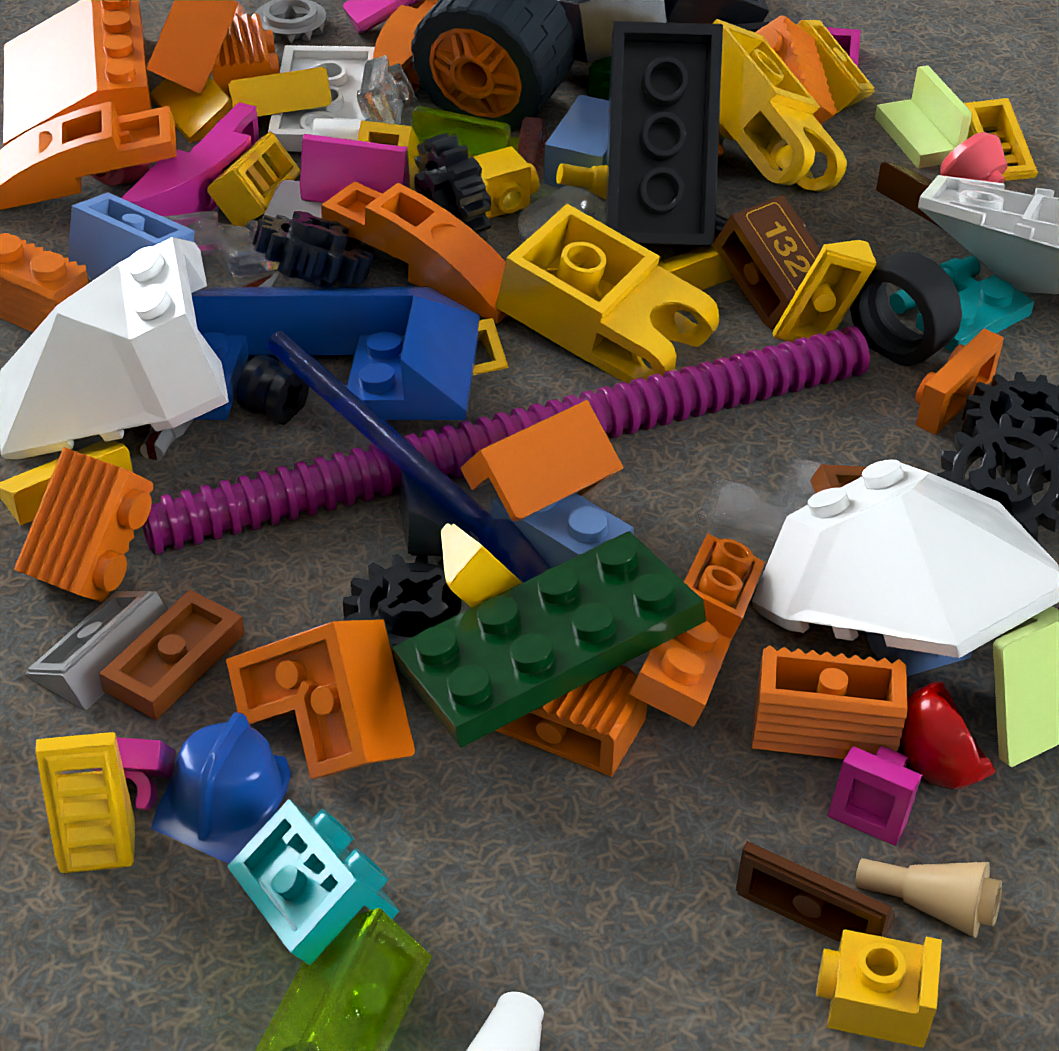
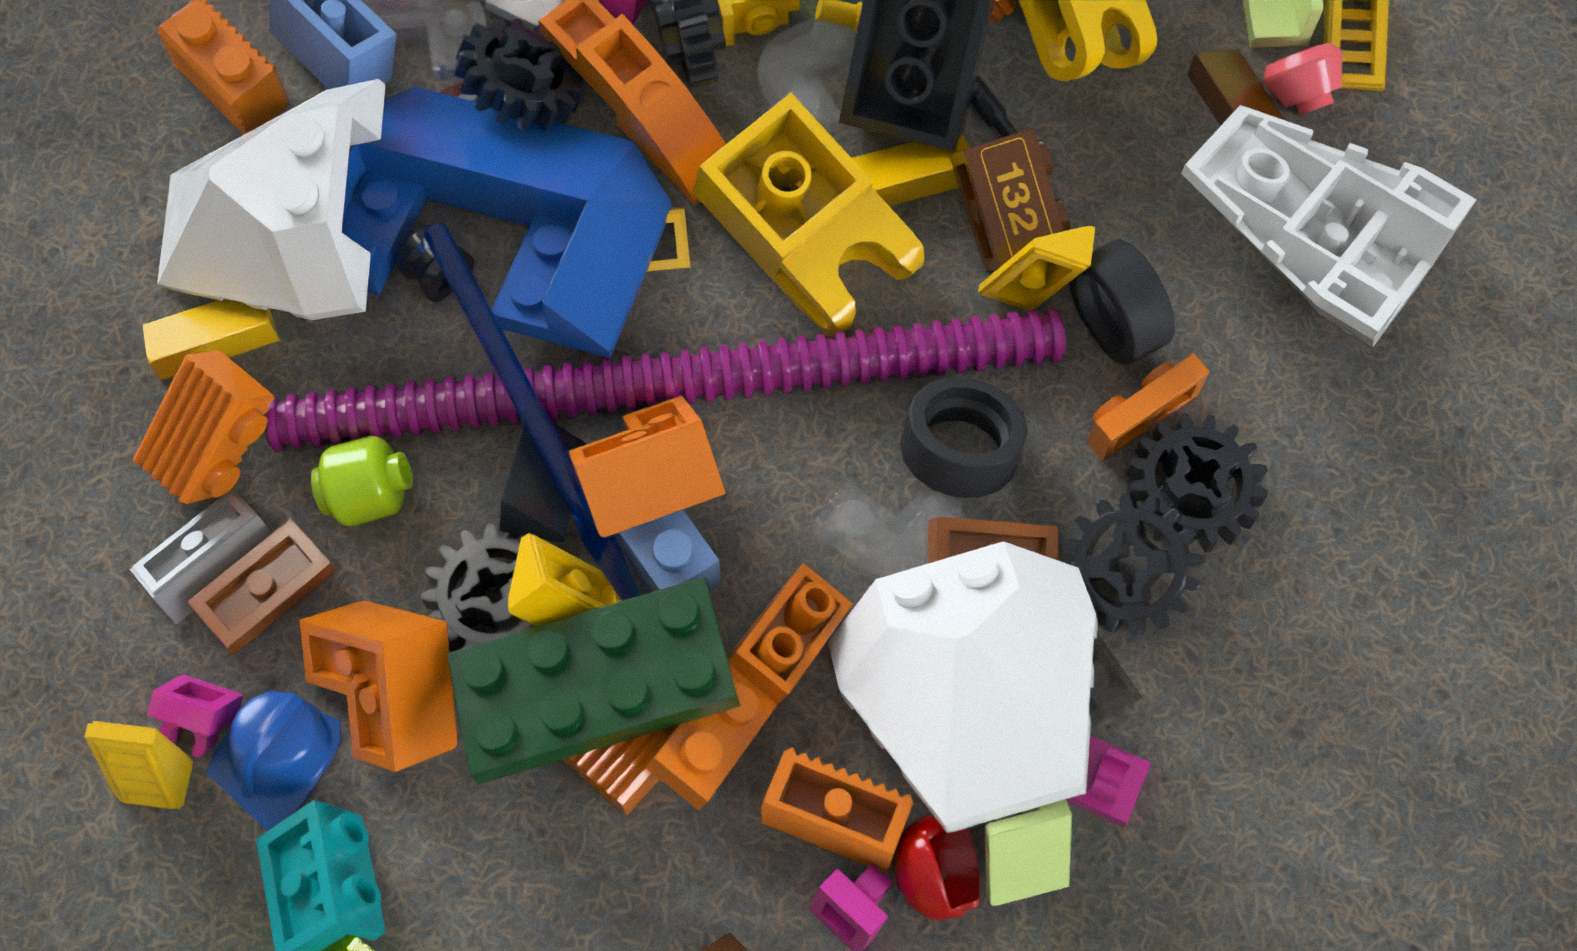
camera: 15 degrees right, 25 degrees up
teal plate [889,256,1035,352] -> none
none -> lime head [311,436,413,526]
none -> black tyre [900,377,1028,498]

